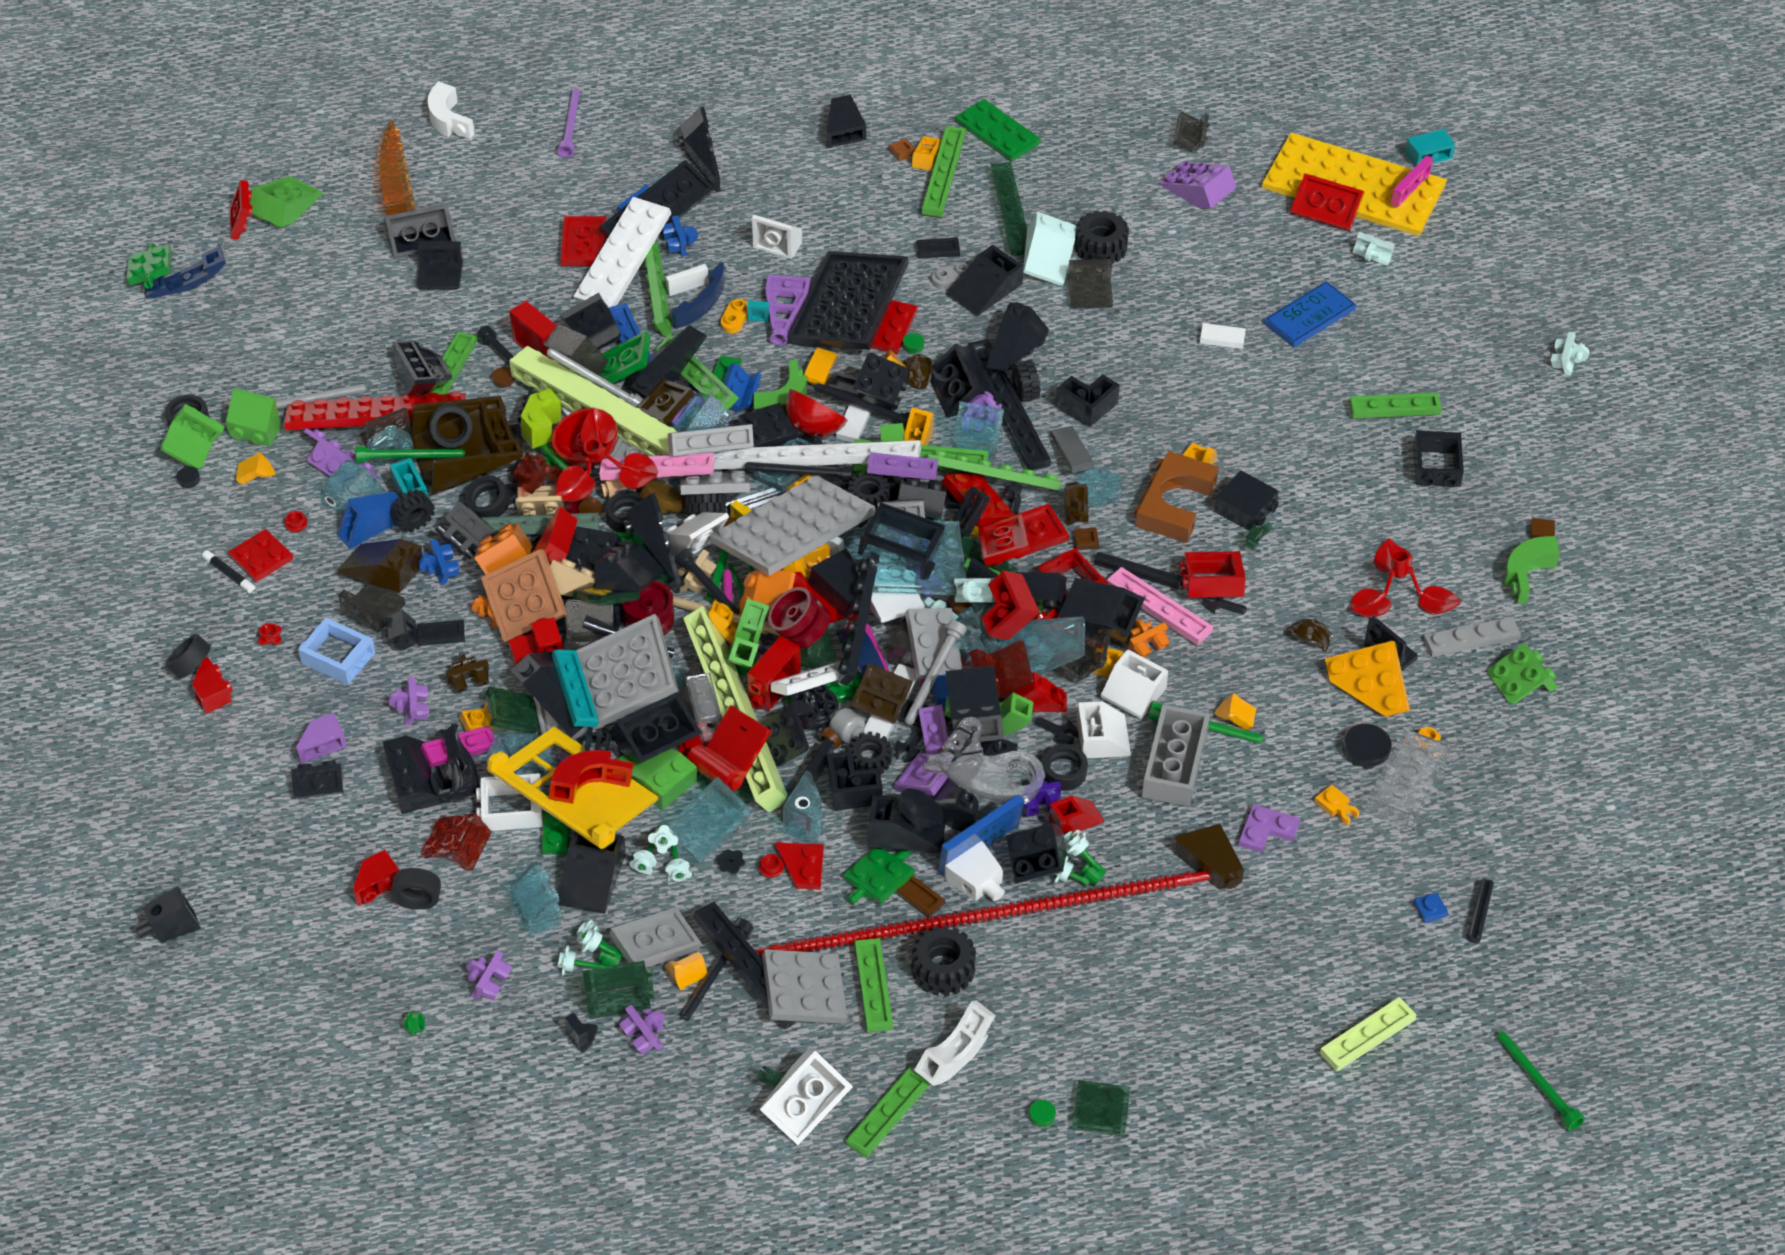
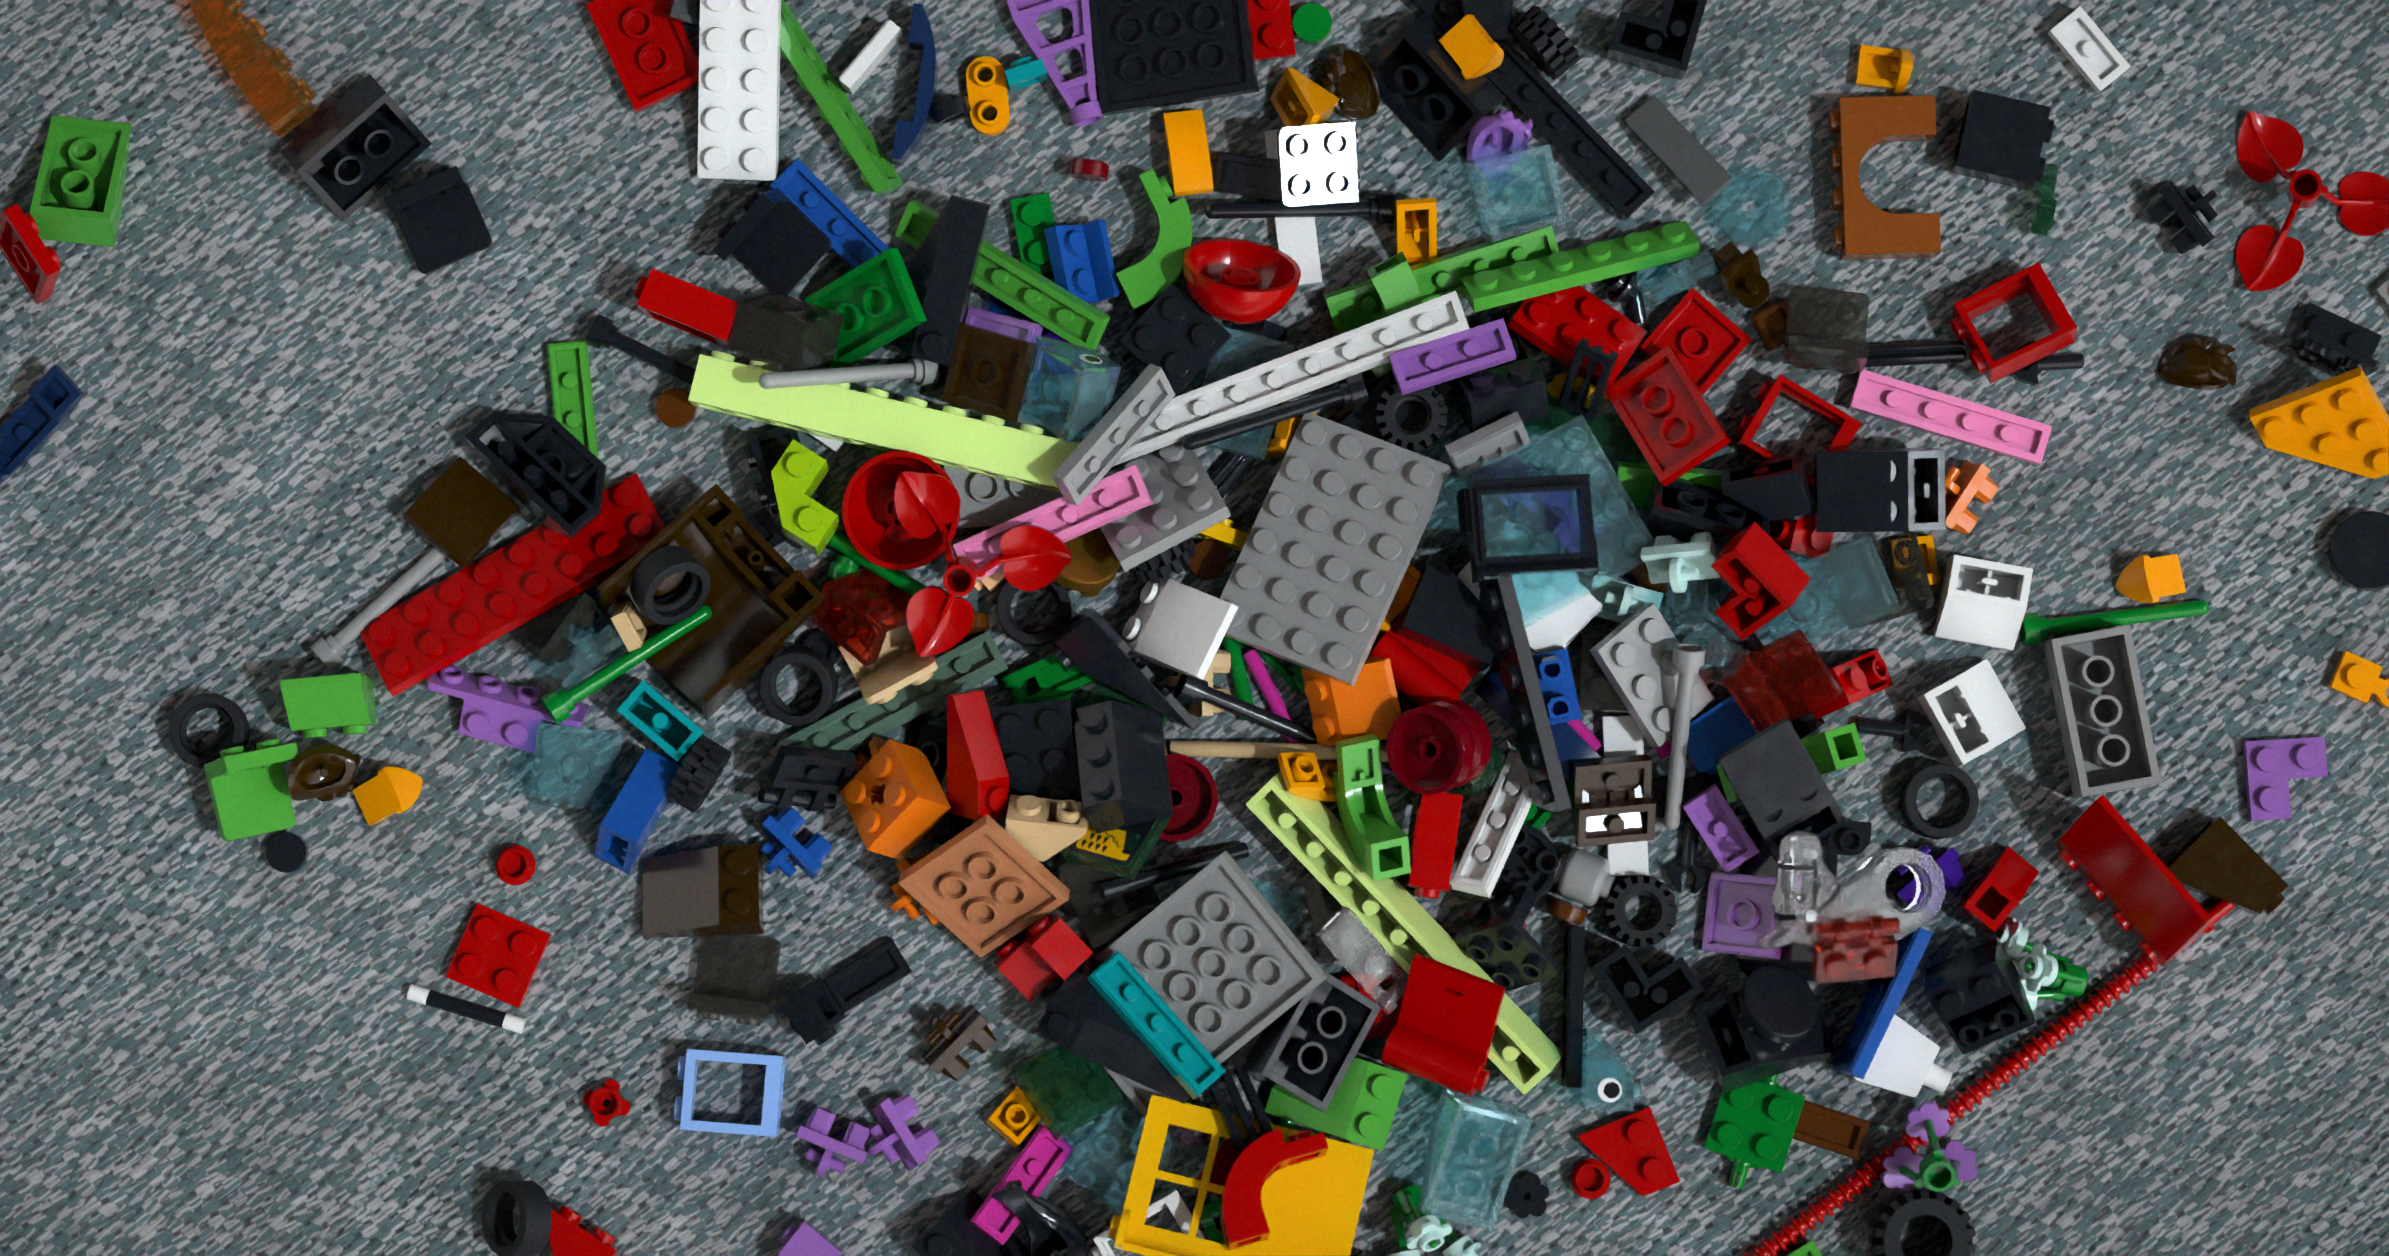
camera: 25 degrees left, 35 degrees up
none -> dark brown hat [287,744,362,802]
none -> dark brown slope [403,456,520,569]
none -> tan tile [610,599,648,652]
none -> medium lavender hips [796,1107,871,1178]
none -> black tile [930,96,972,125]
none -> dark red tile [1068,158,1109,182]
none -> light orange tile [1439,14,1504,80]
none -> blue hips [1532,647,1581,725]
none -> clear light blue plate [1639,250,1719,308]
none -> clear smoke bracket [1783,286,1869,374]
none -> clear red plate [1812,915,1900,984]
none -> medium lavender plant [1882,1101,1977,1193]
none -> white plate [2047,6,2131,94]
none -> red slope [2057,794,2212,967]
none -> black hips [2146,182,2218,254]

